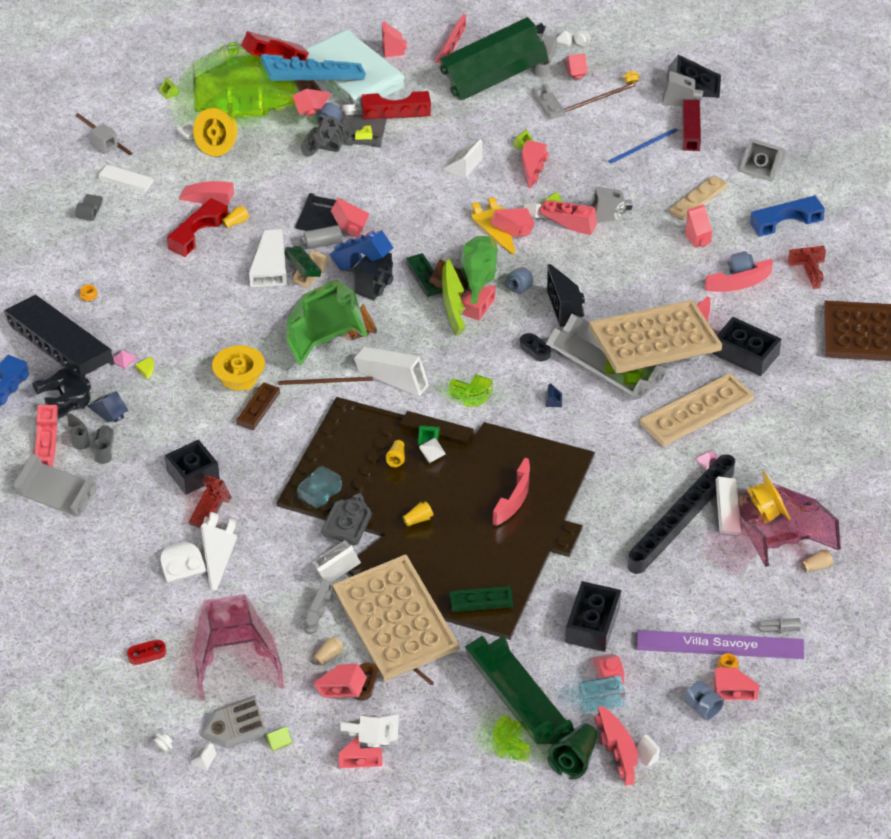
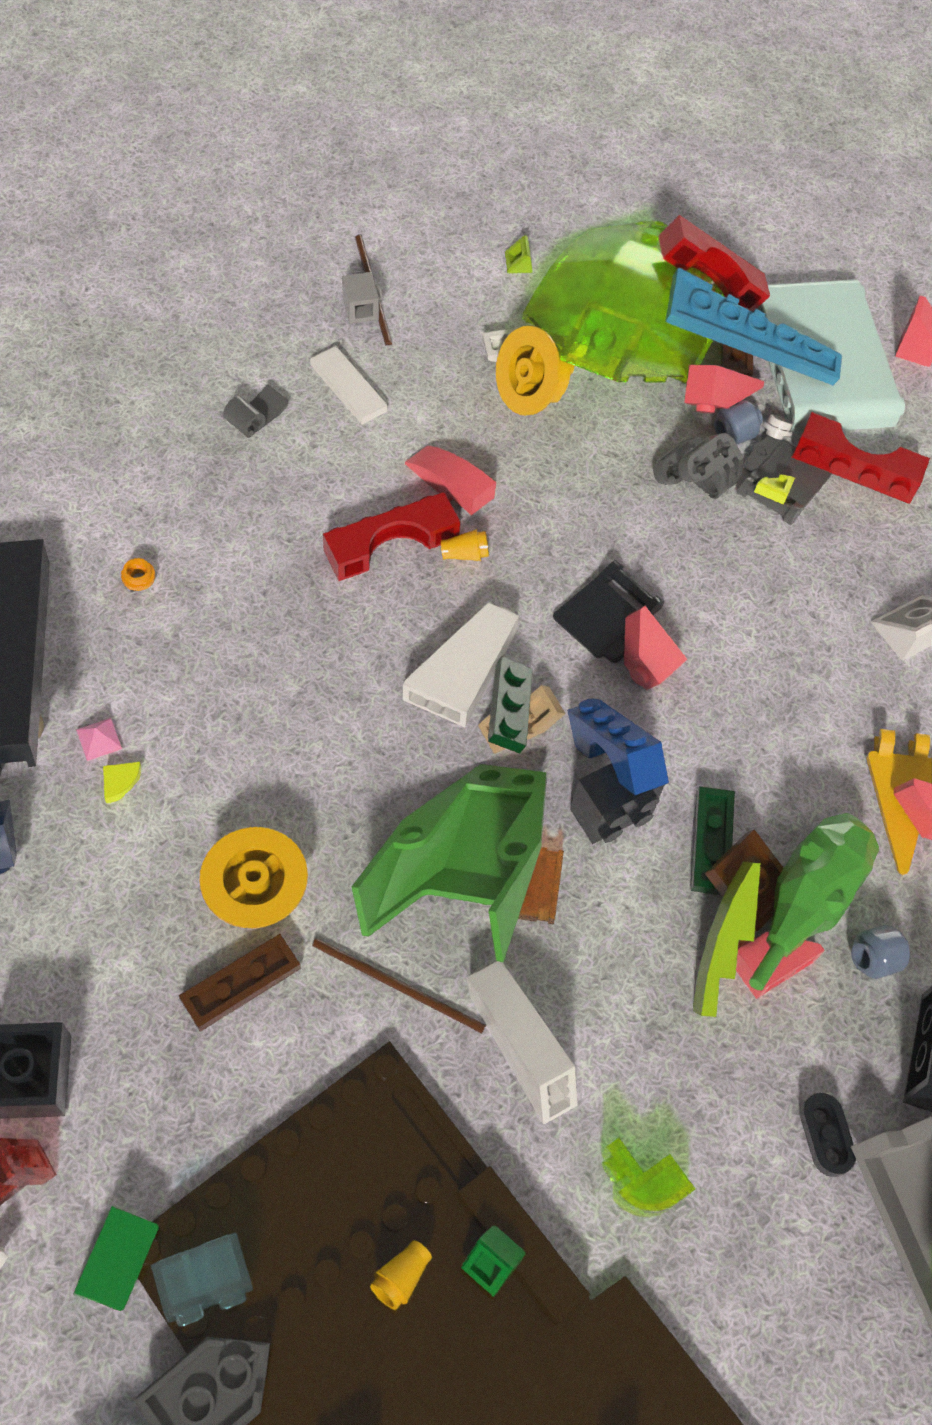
camera: 25 degrees right, 15 degrees up
light grey brick [301,225,342,249] -> none
white slope [419,438,445,463] -> none
dark blue slope [545,383,562,408] -> none
none -> green panel [73,1206,158,1311]

